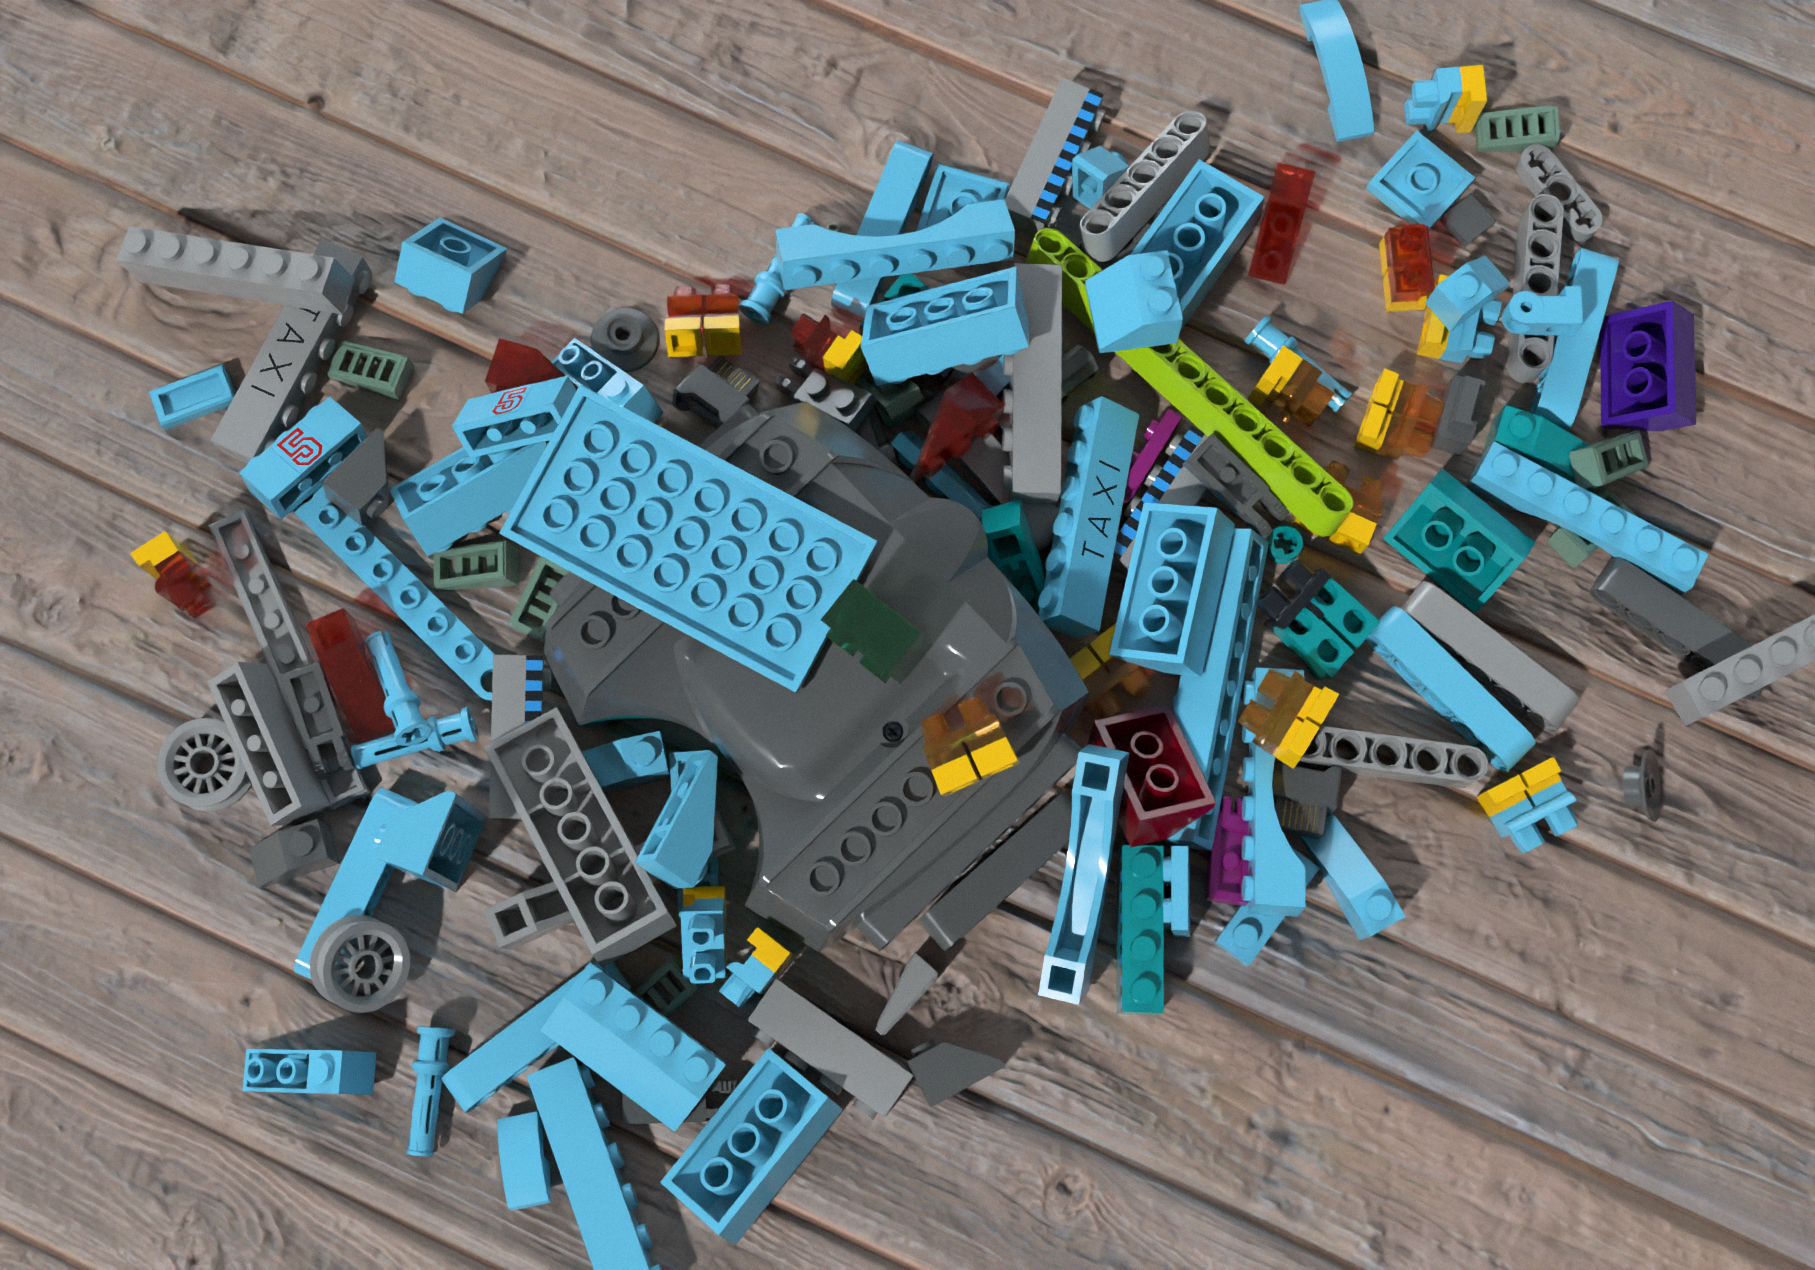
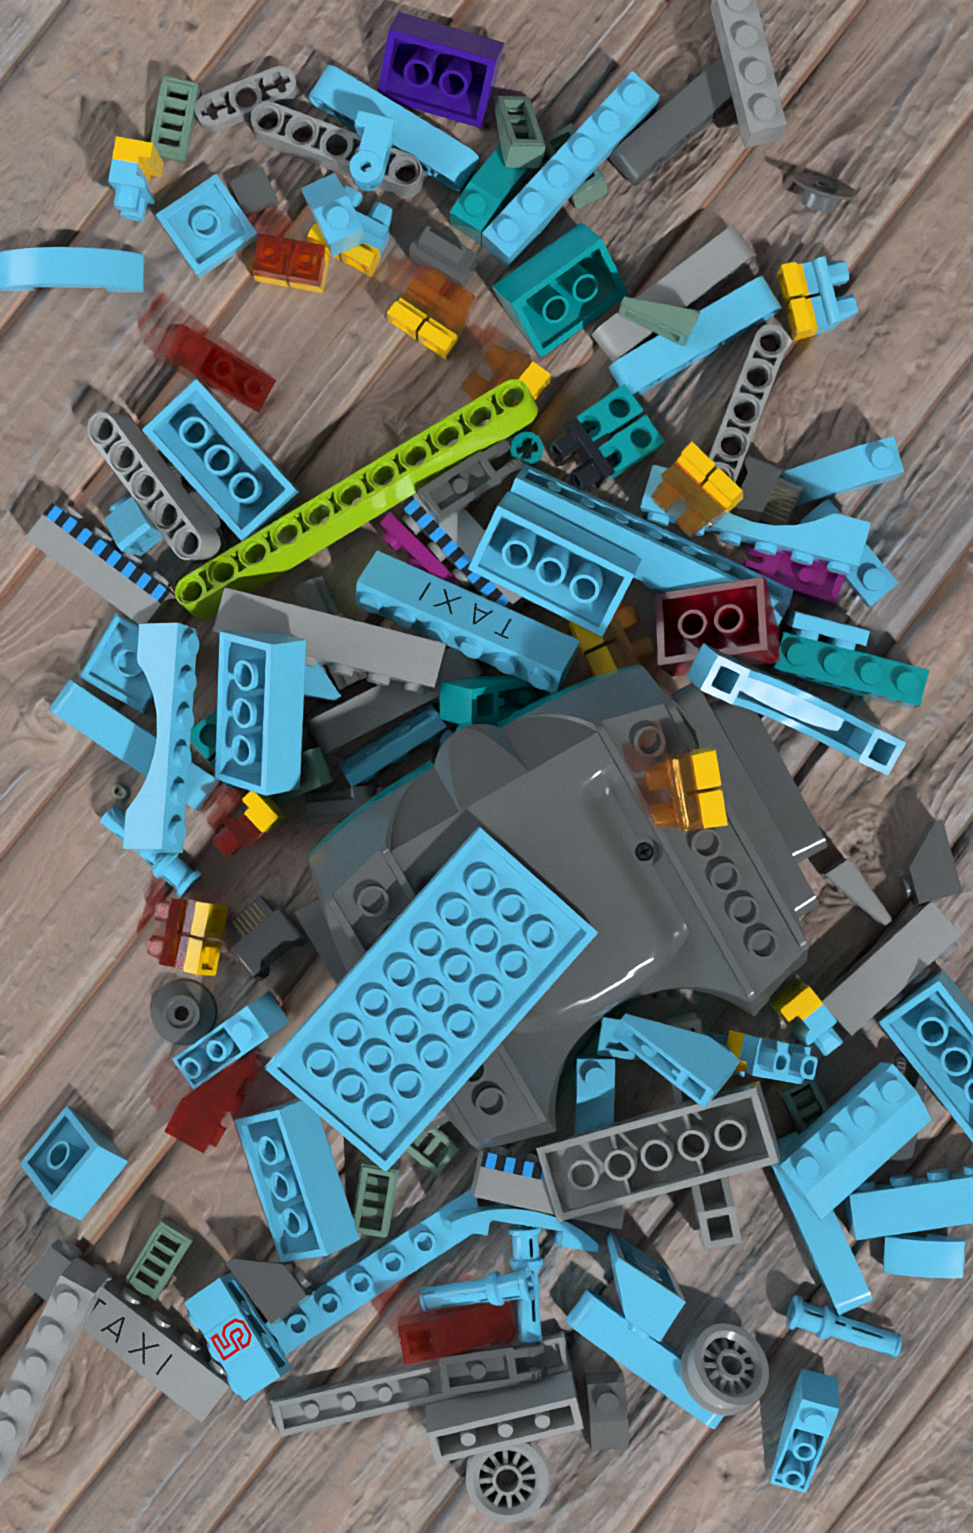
camera: 75 degrees left, 10 degrees up
clear red hips [130,531,215,619] -> none
medium azure tile [149,364,236,430] -> none
medium azure brick [452,376,576,458] -> none
dark grey hinge [774,357,877,431] -> none
clear green brick [821,579,933,684] -> none
clear red slope [909,372,1005,483] -> none
medium azure slope [1085,250,1183,353] -> none
medium azure pin [1244,315,1352,413] -> none
clear orange hips [1247,345,1335,427] -> none
none -> medium azure slope [444,1205,599,1252]
none -> sand green slope [618,297,701,346]

